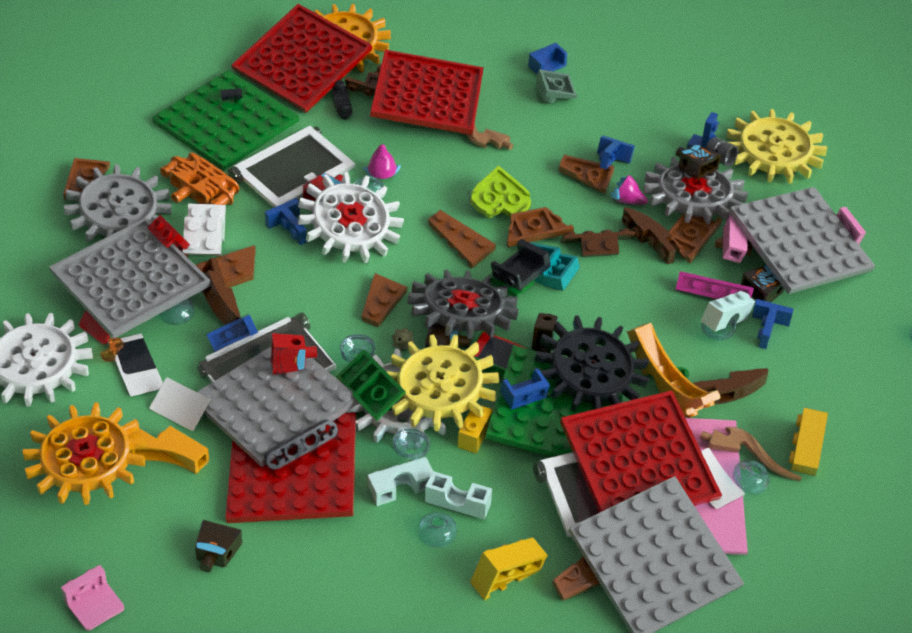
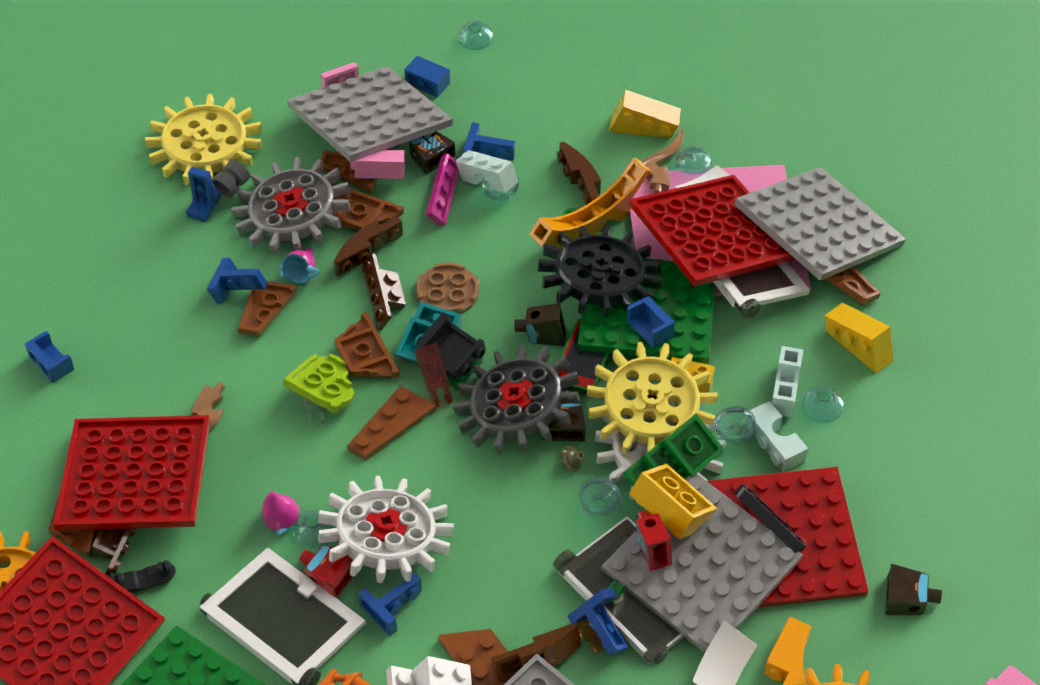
camera: 95 degrees left, 5 degrees up
dark orange wing [362,273,407,328] -> none
sand green slope [536,69,577,103] -> none
dark brown torso [676,145,721,180] -> none
none -> blue panel [404,56,450,98]
none -> clear red hinge [414,343,453,407]
none -> medium nougat tile [416,263,479,314]
none -> green bush [608,579,626,604]
none -> yellow slope [629,464,717,539]

